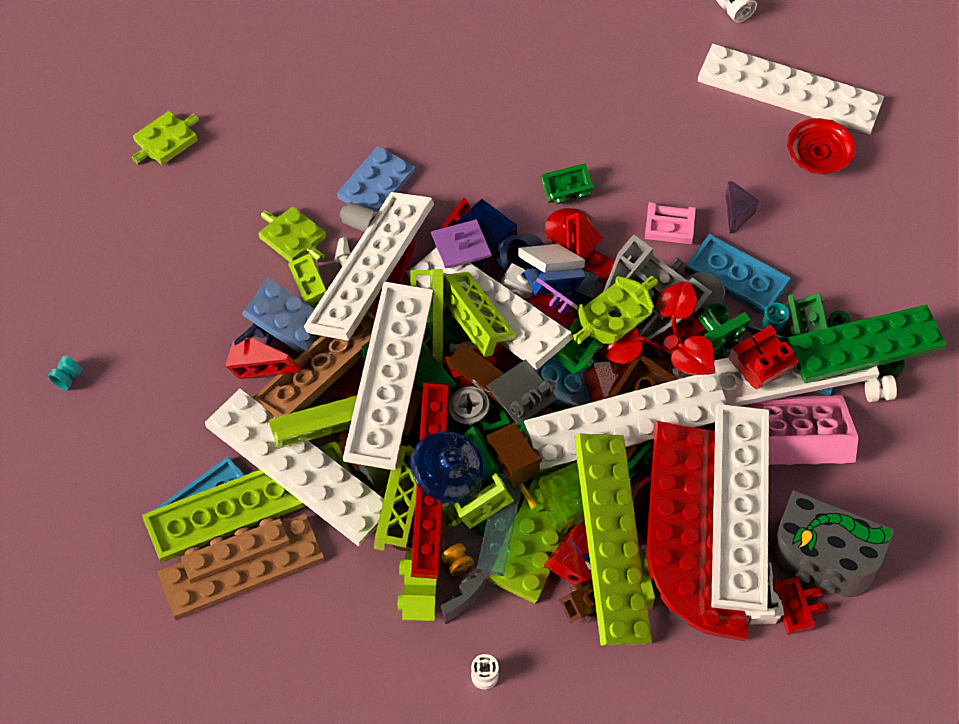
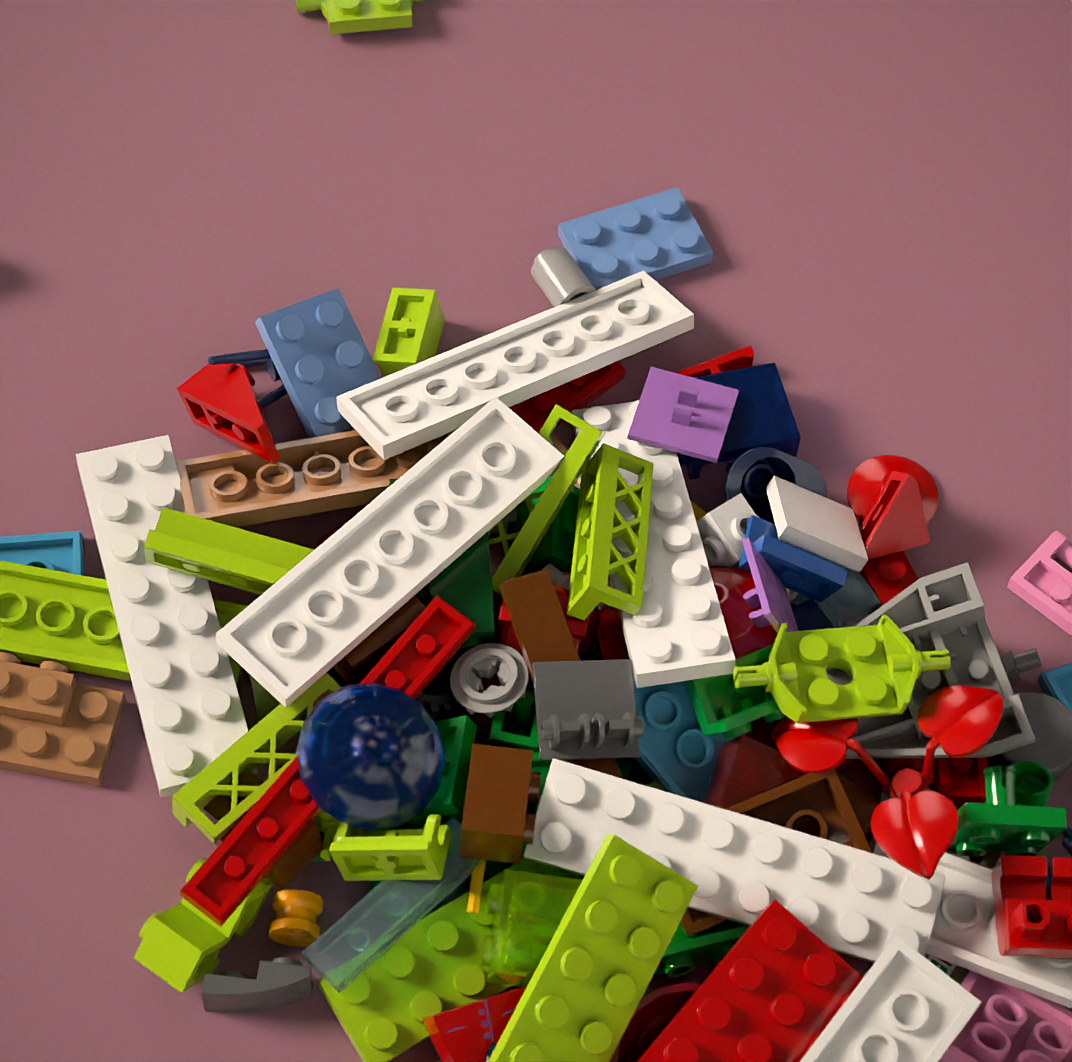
camera: 30 degrees right, 0 degrees up
lime plate [259,206,326,262] -> none
white bar [334,237,351,267] -> none
green bracket [540,163,596,204] -> none

